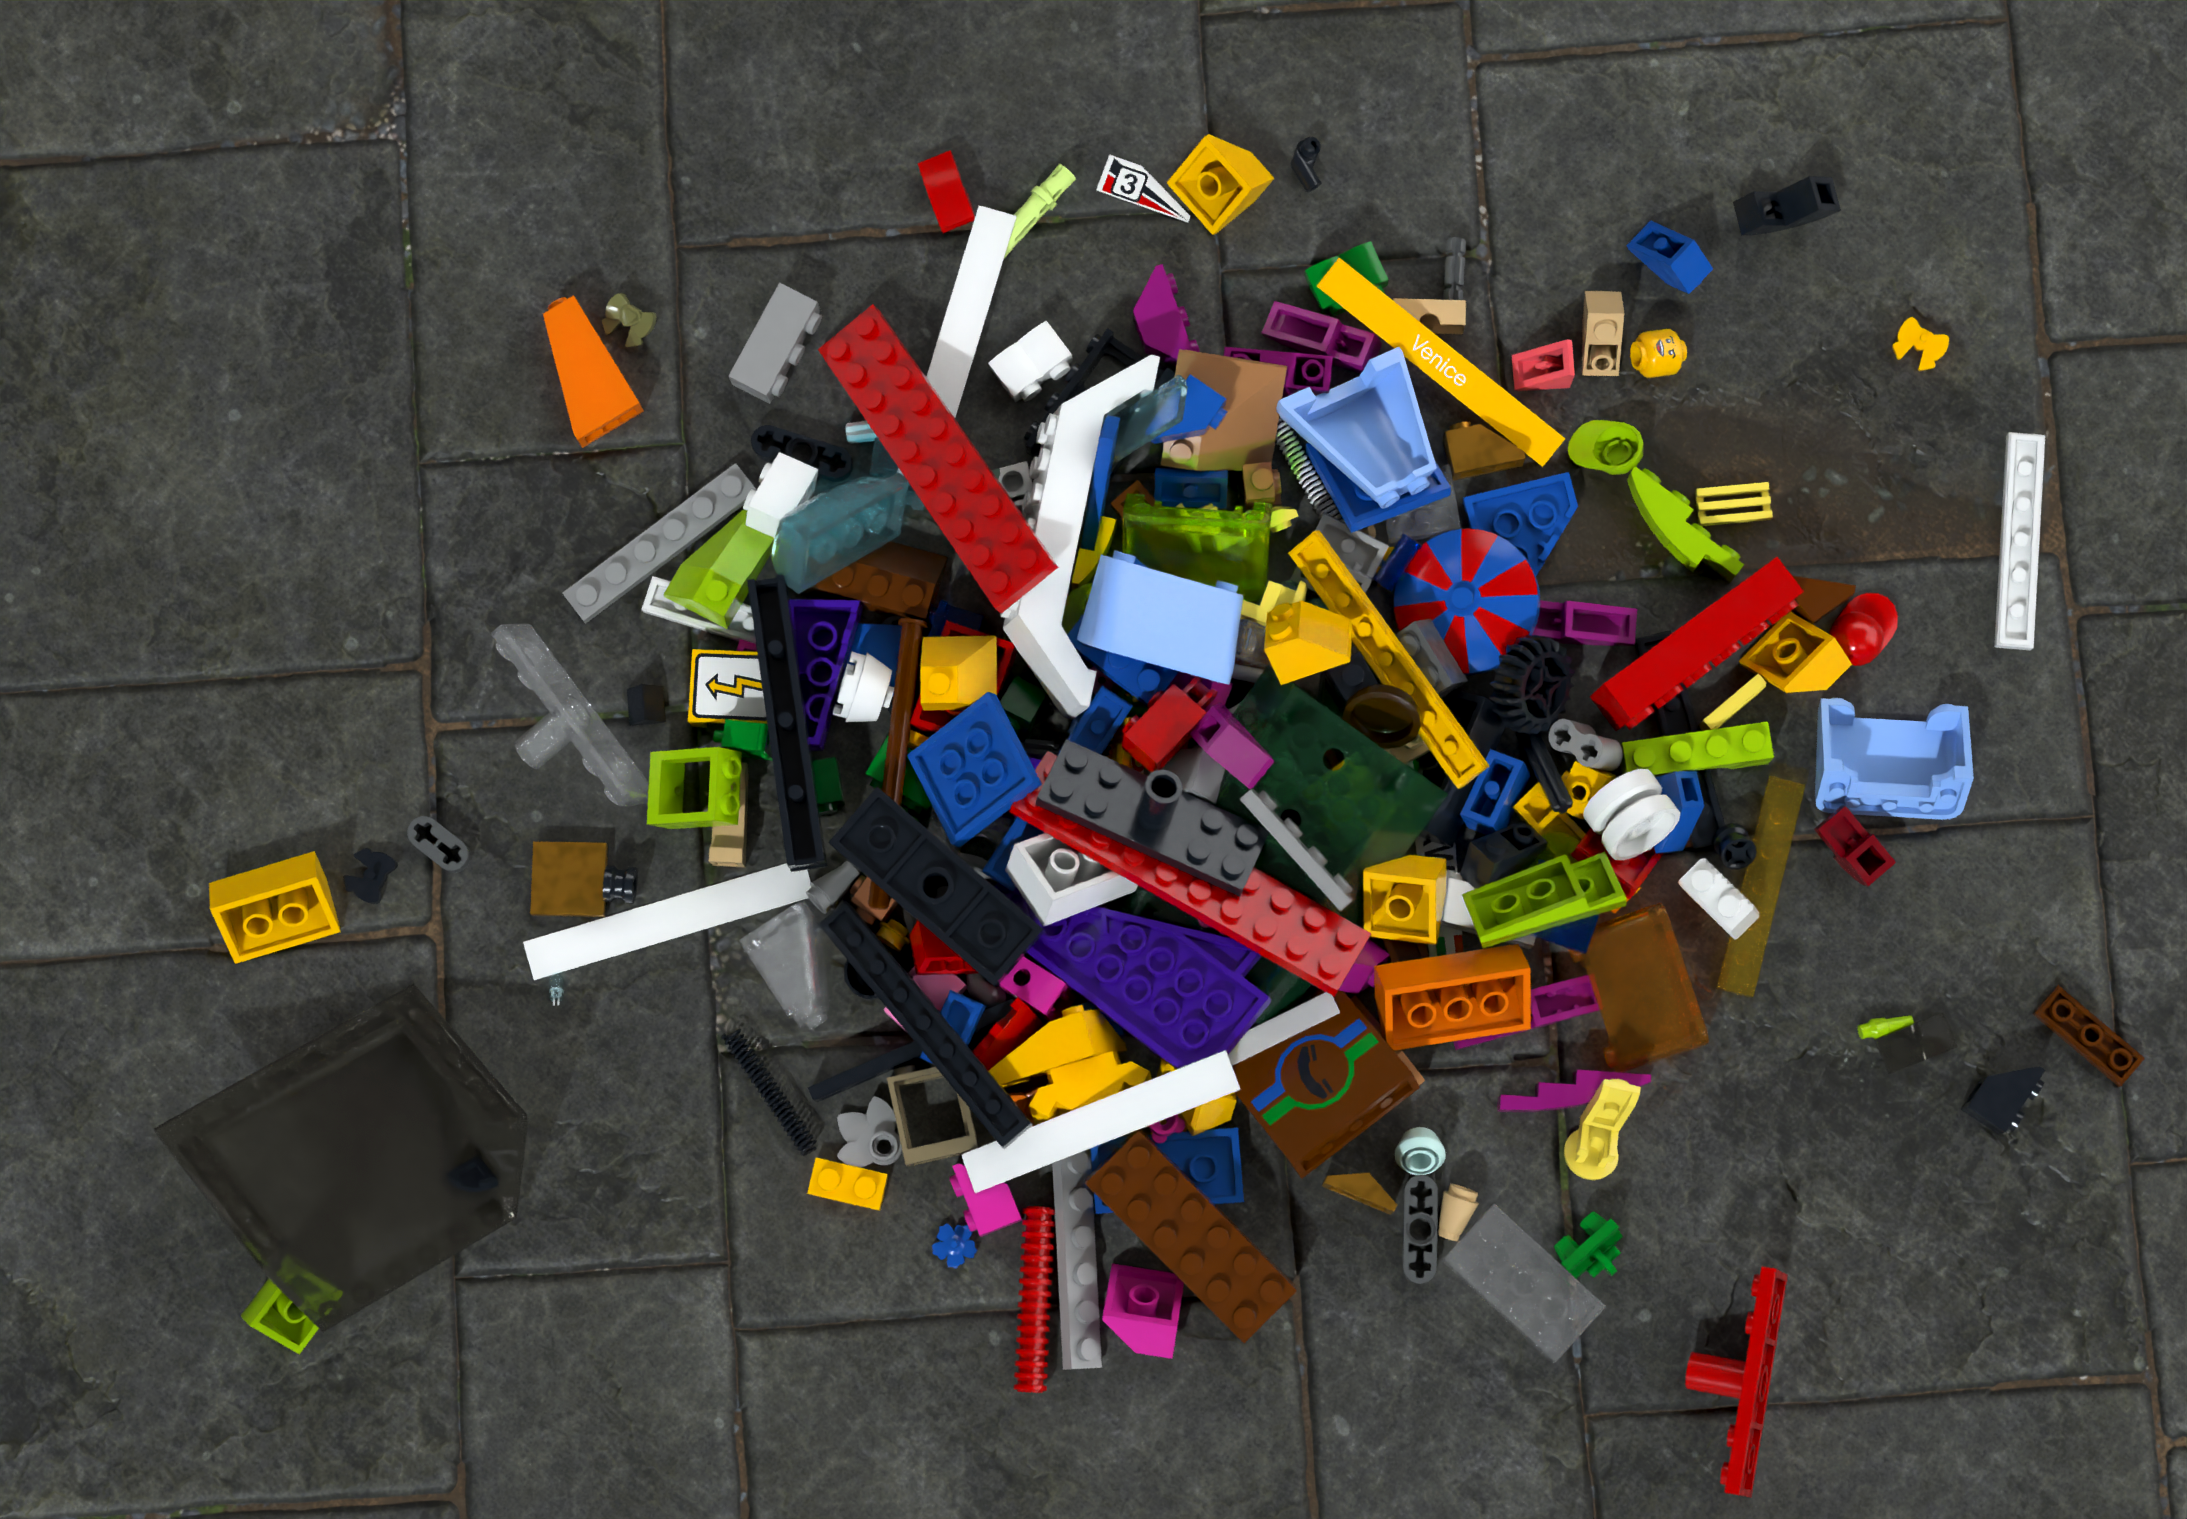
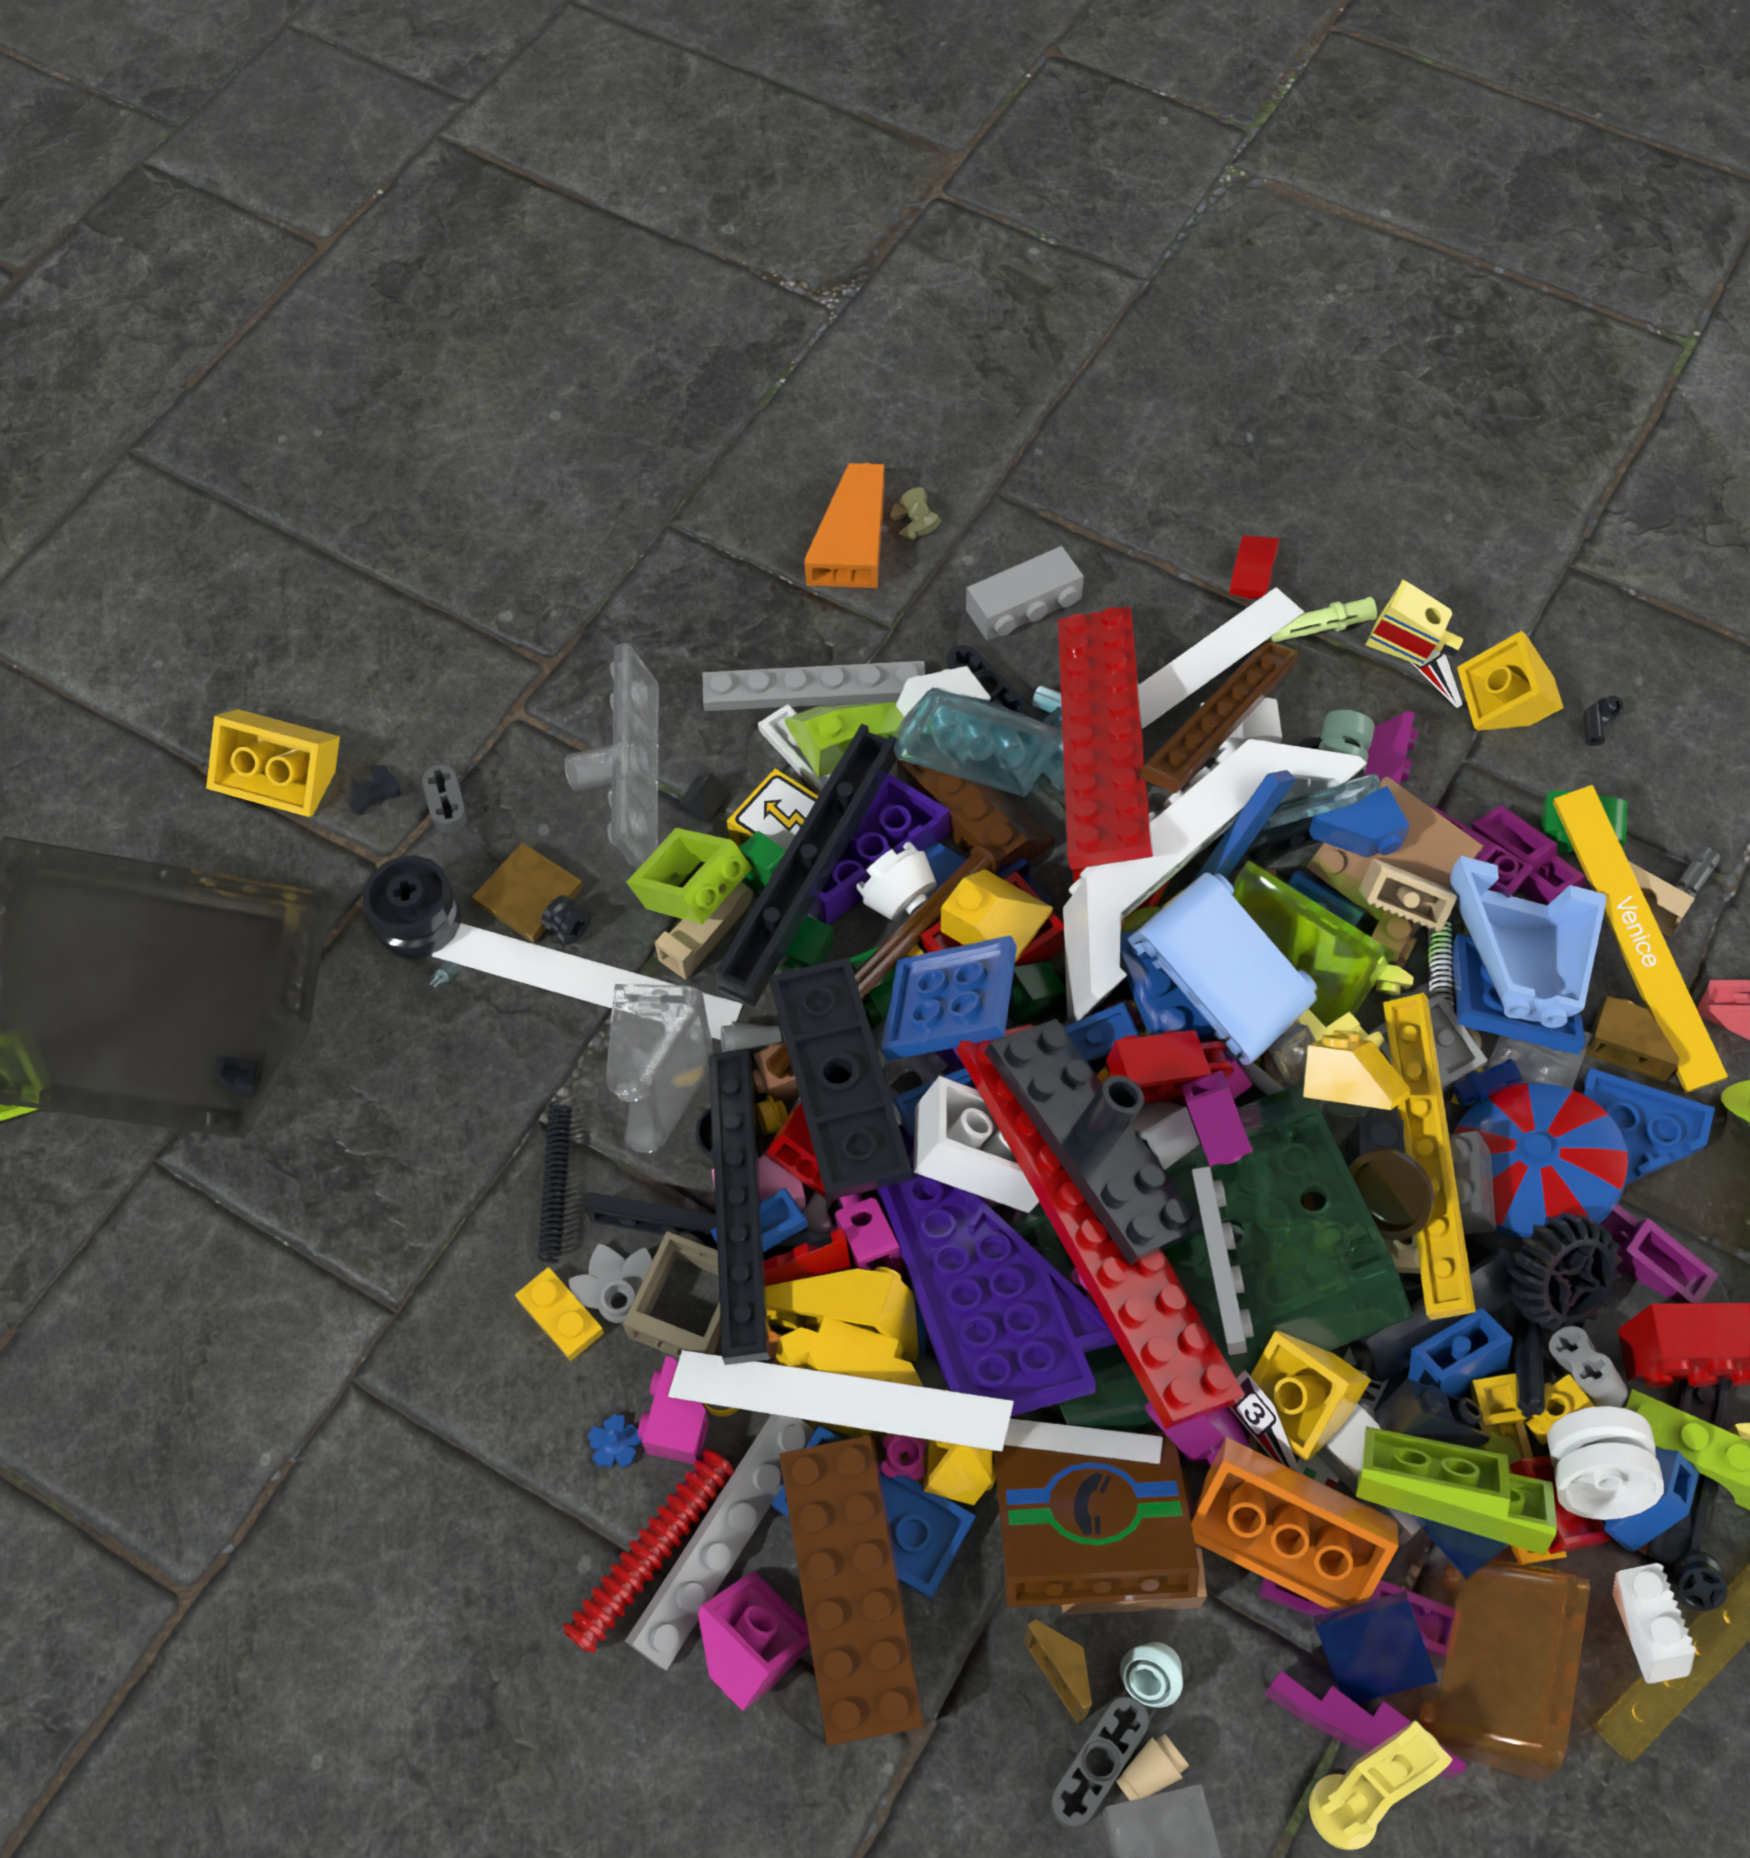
camera: 30 degrees right, 20 degrees down
none -> black wheel [362,855,461,958]
none -> reddish brown tile [1140,640,1300,793]
none -> sticker [1229,1370,1300,1473]
none -> clear blue tile [1314,1591,1438,1703]
none -> sand green wheel [1317,710,1375,782]
none -> tan brick [1358,858,1457,932]
none -> light yellow torso [1366,579,1463,665]

